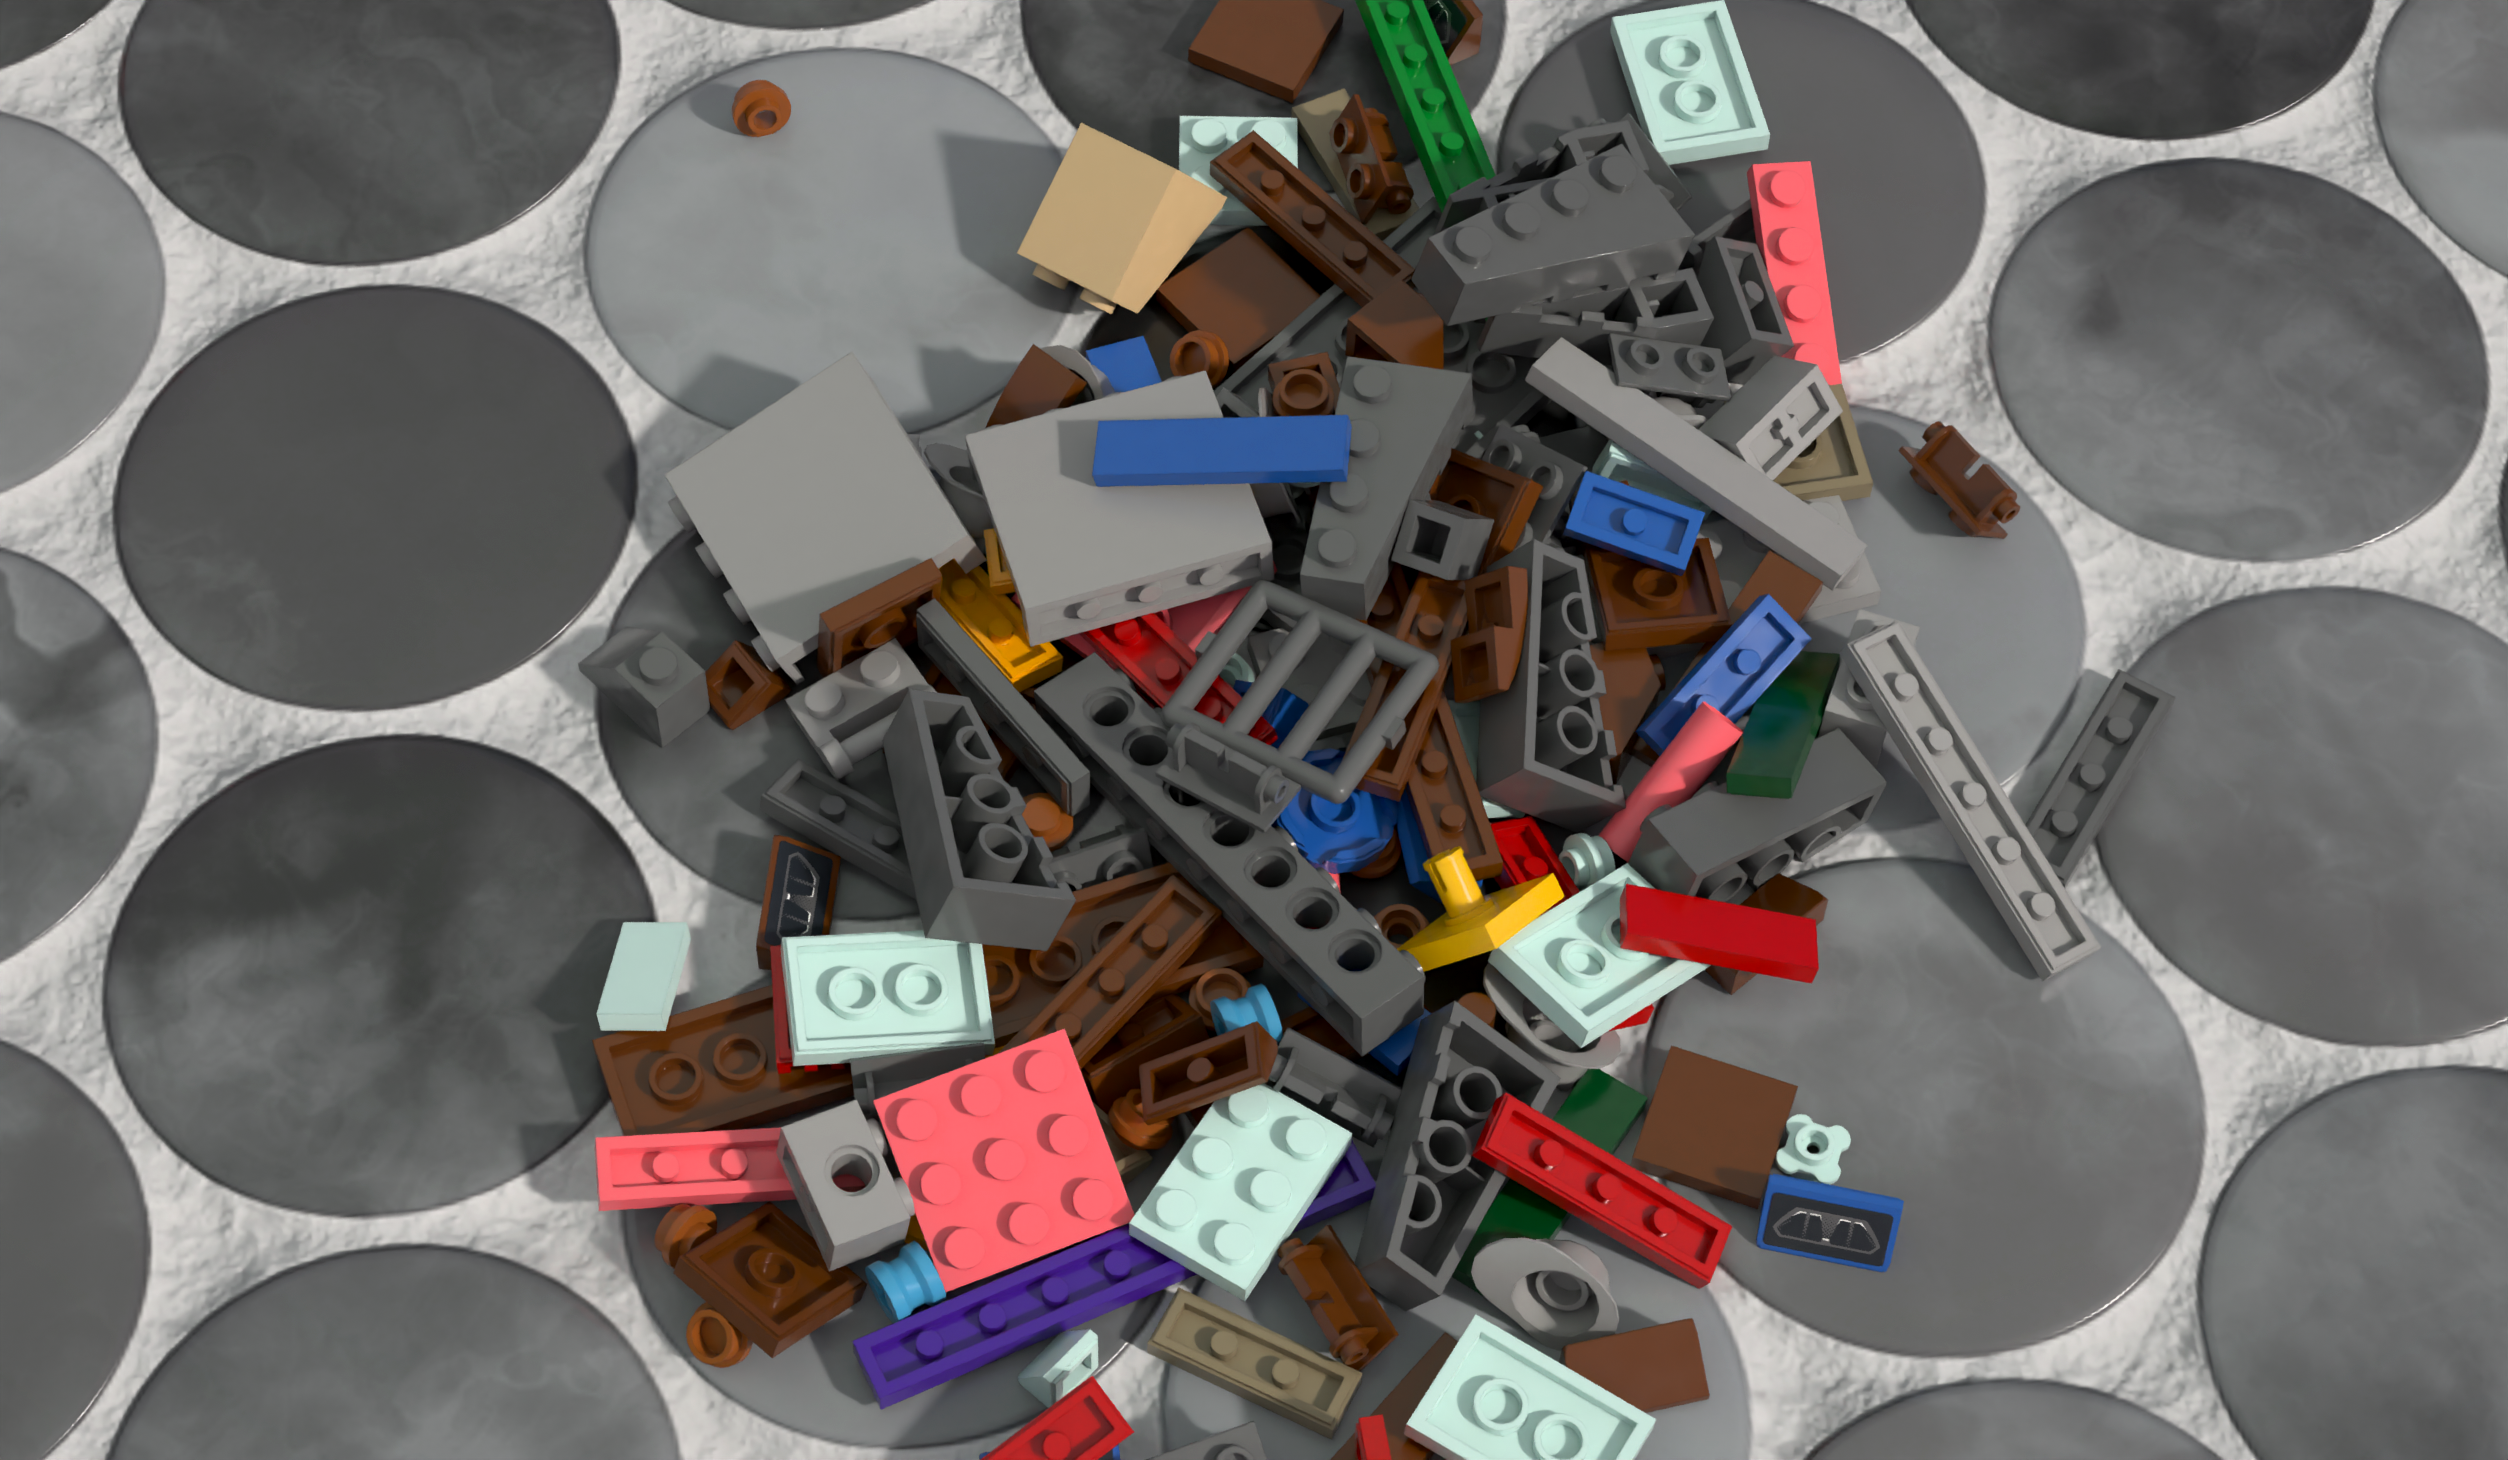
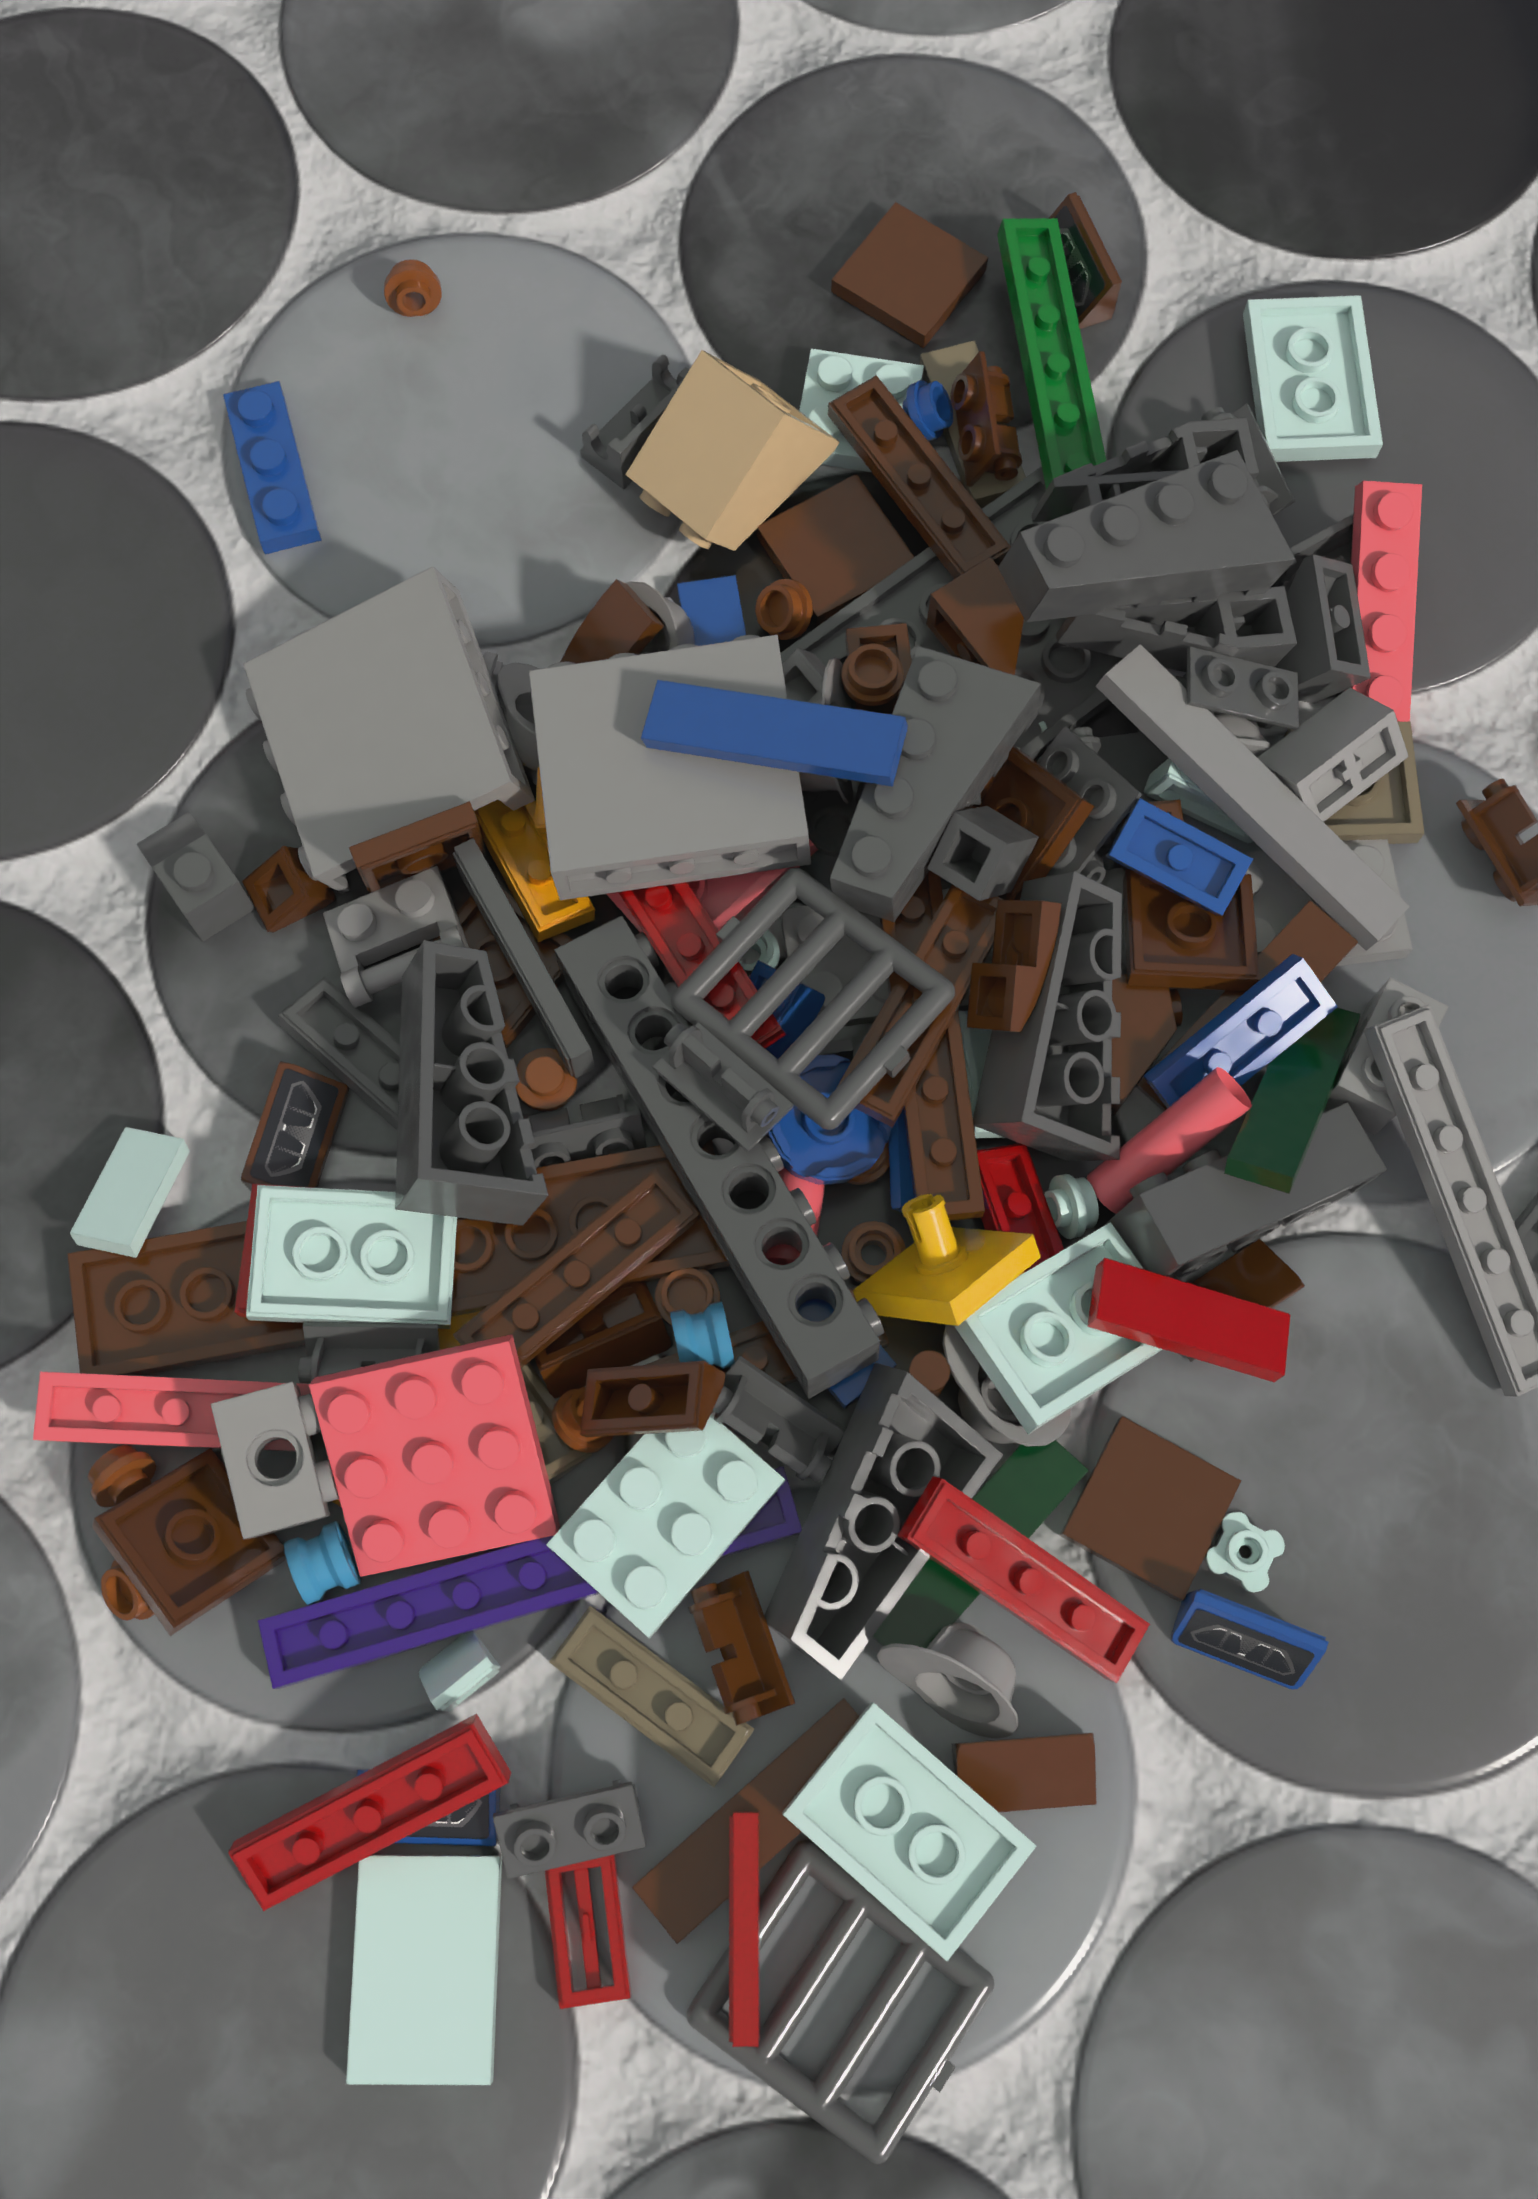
camera: 10 degrees right, 15 degrees up
none -> blue plate [223,381,322,554]
none -> dark grey hinge [580,354,689,490]
none -> blue plate [903,380,954,441]

